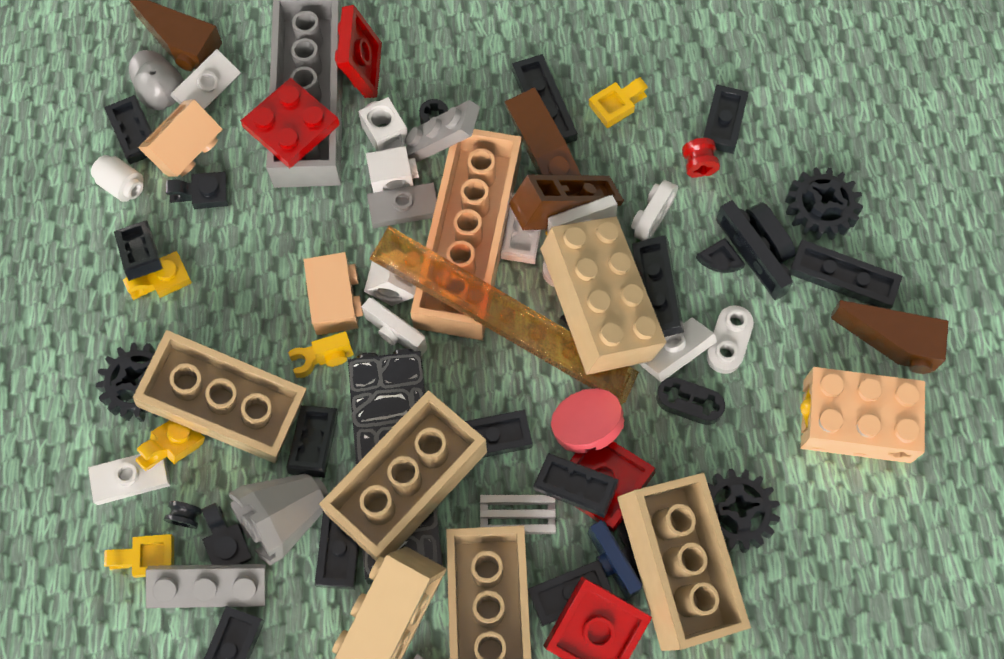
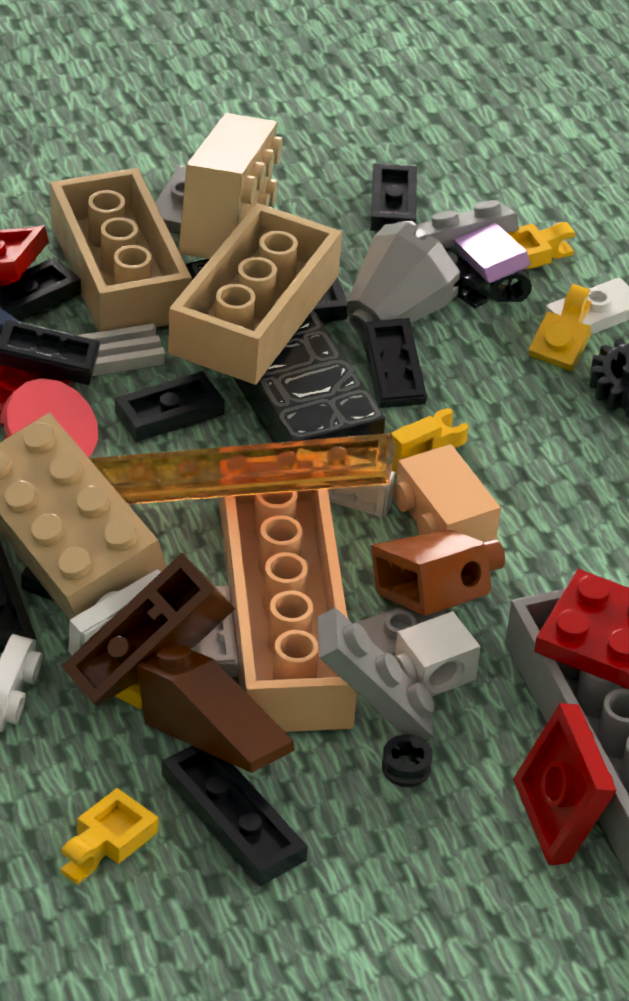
camera: 160 degrees right, 25 degrees down
tan brick [133,330,307,463] -> none
white brick [358,97,408,151] -> none
white brick [364,250,422,306] -> none
none -> dark orange torso [371,530,505,616]
none -> tile [454,222,531,283]

